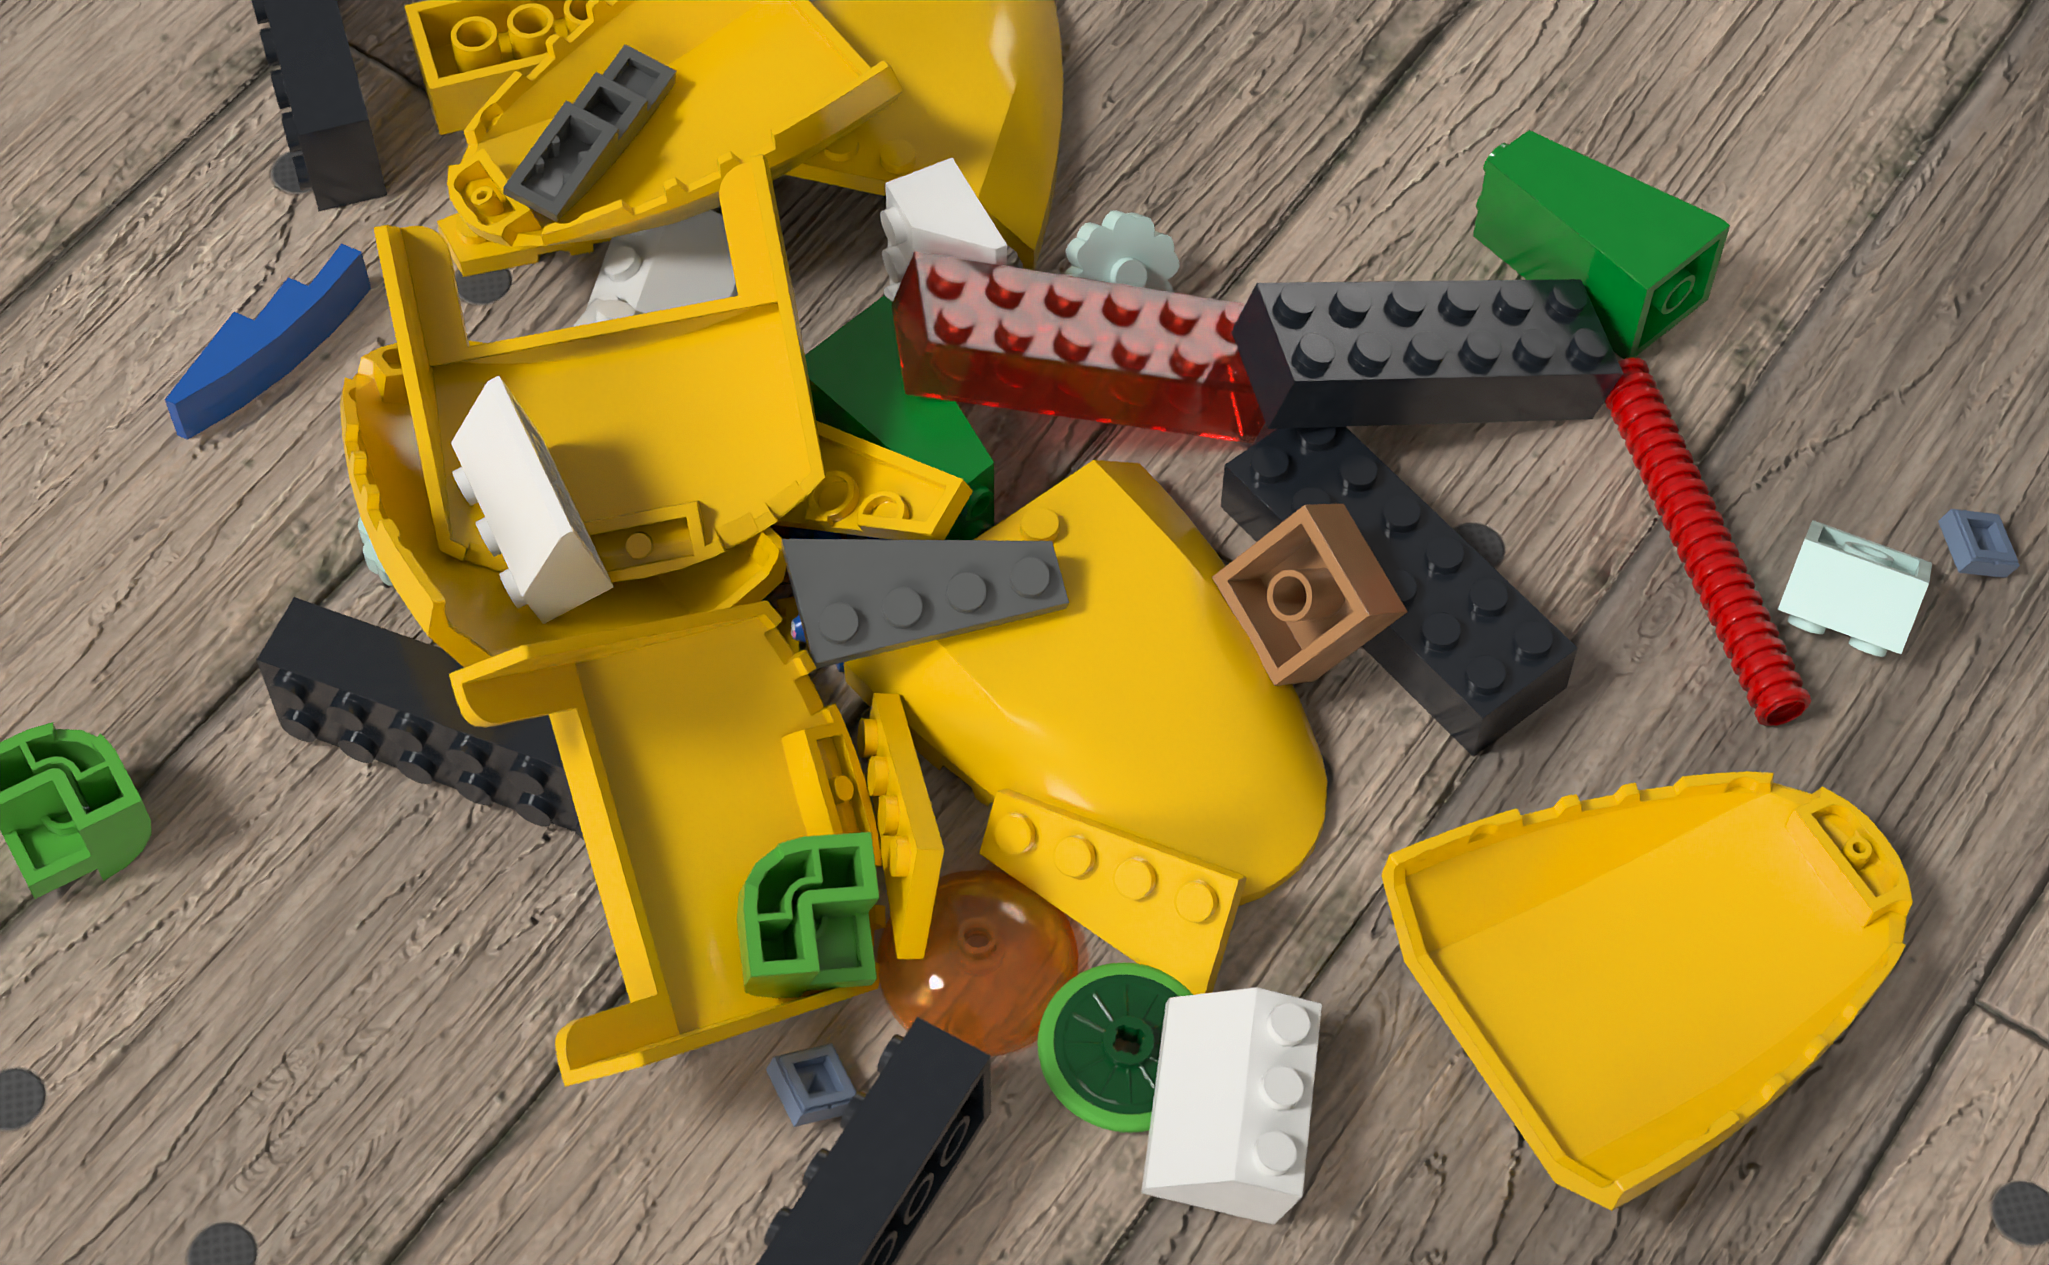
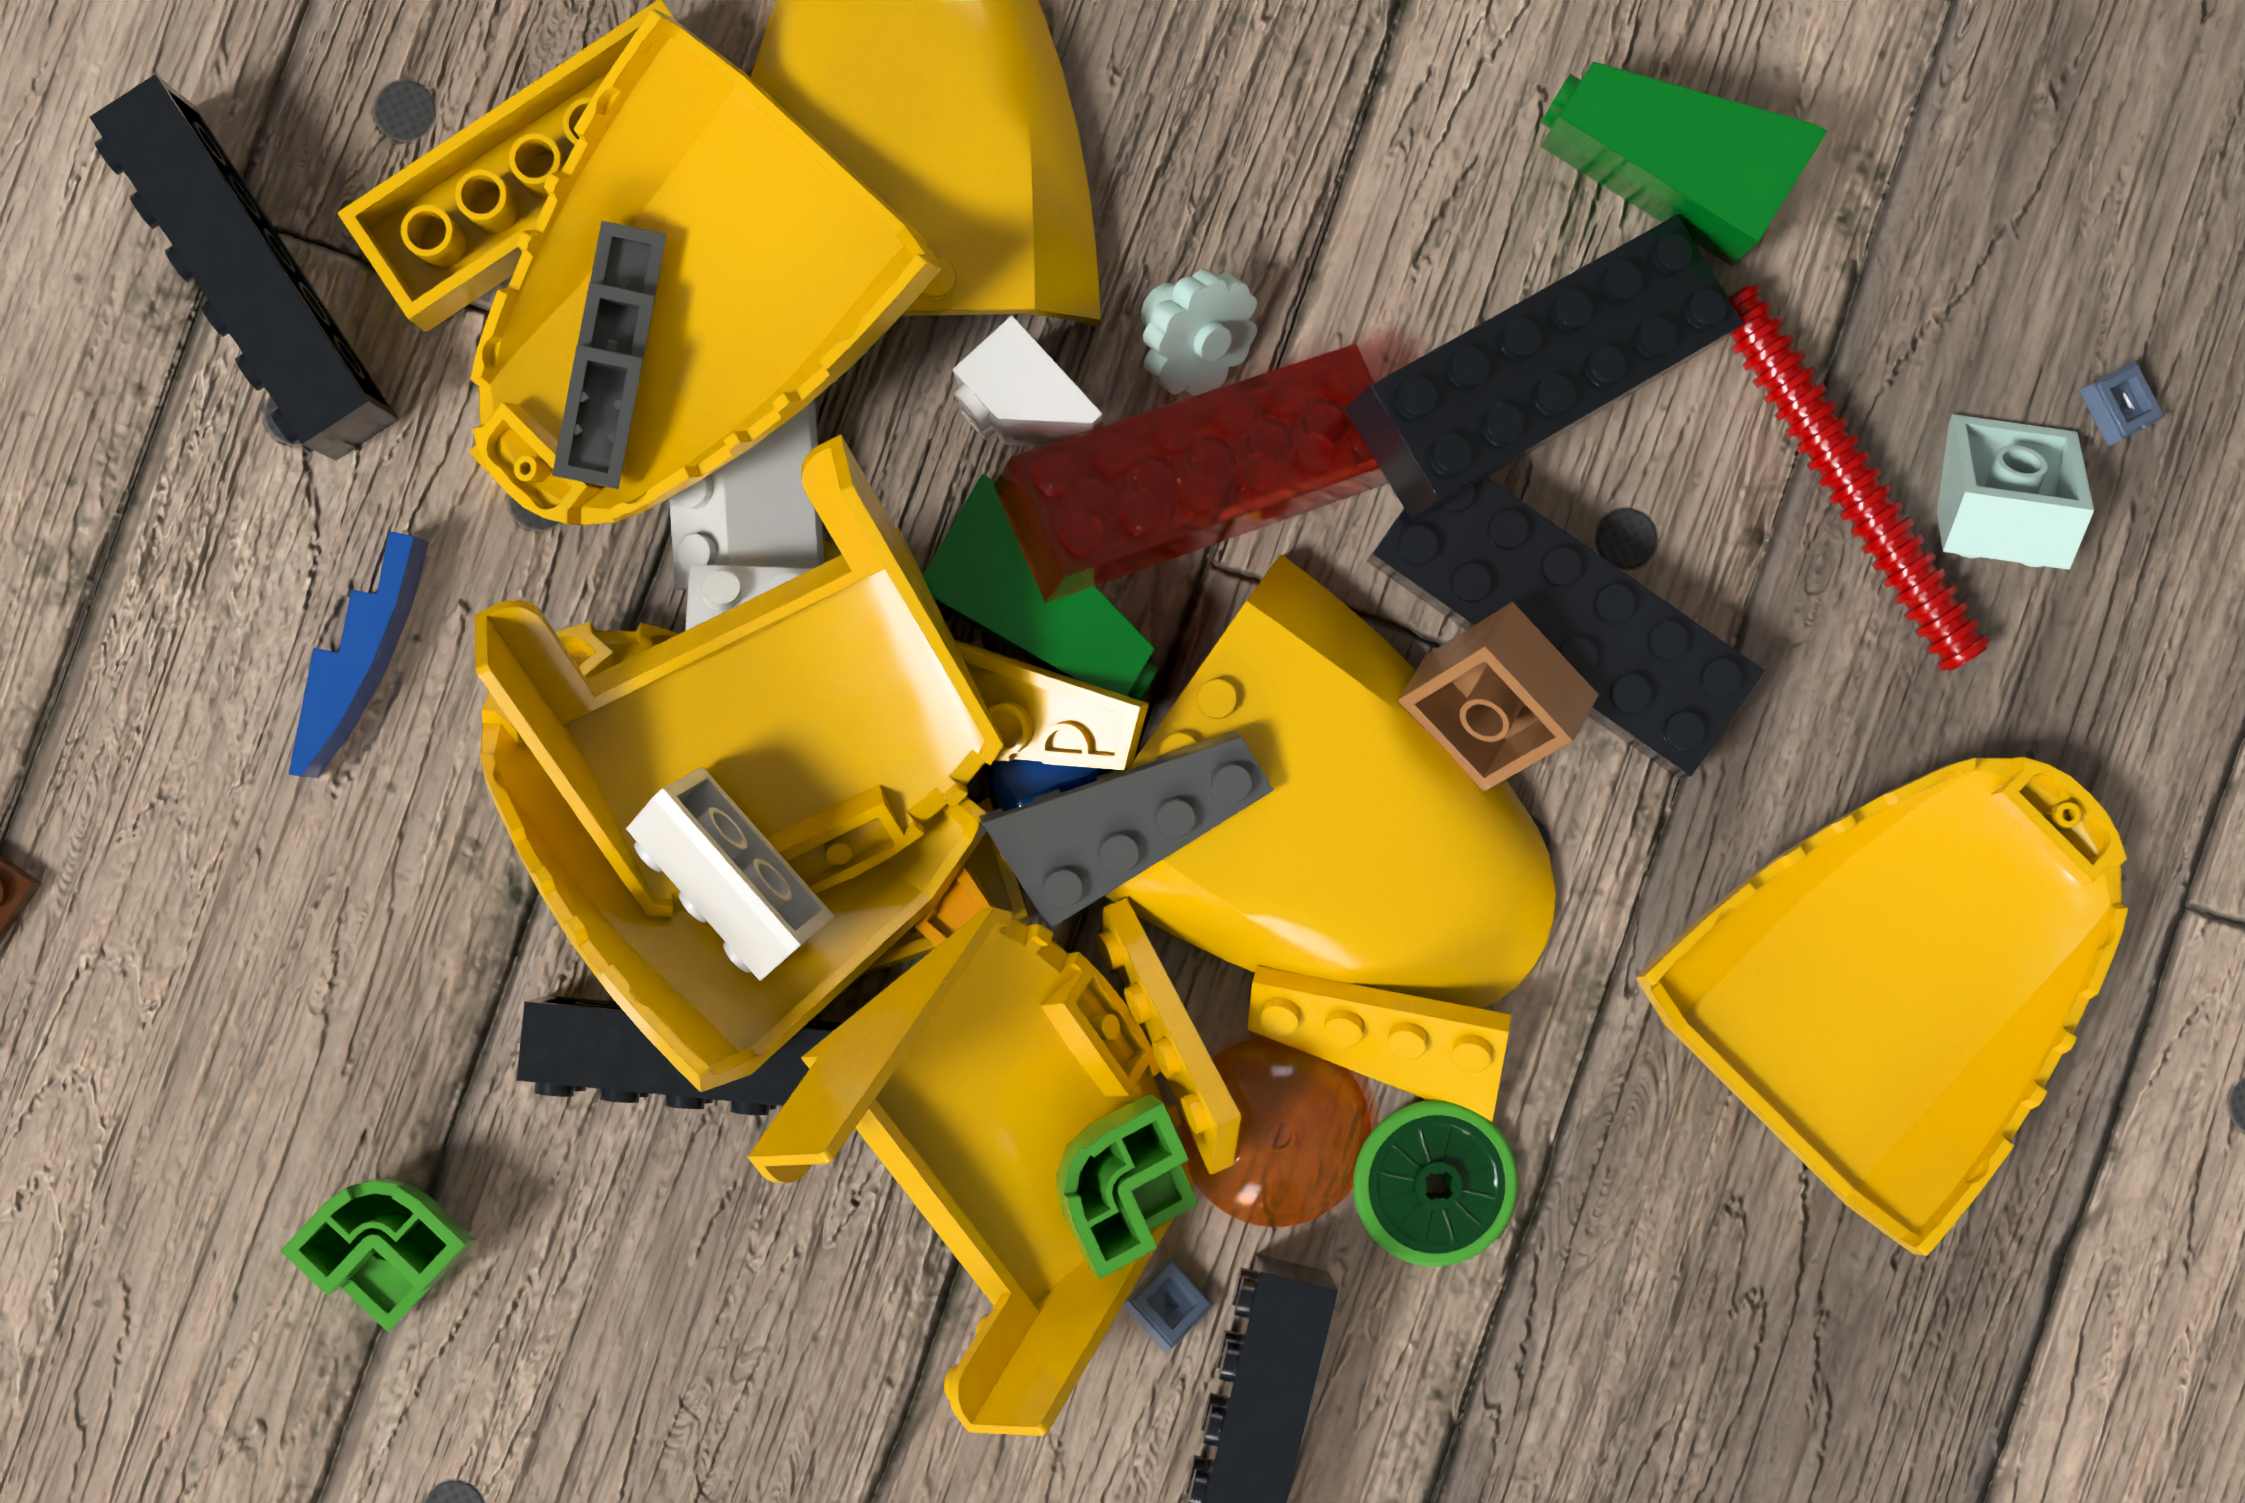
camera: 15 degrees left, 30 degrees up
white slope [1141,987,1322,1225] -> none

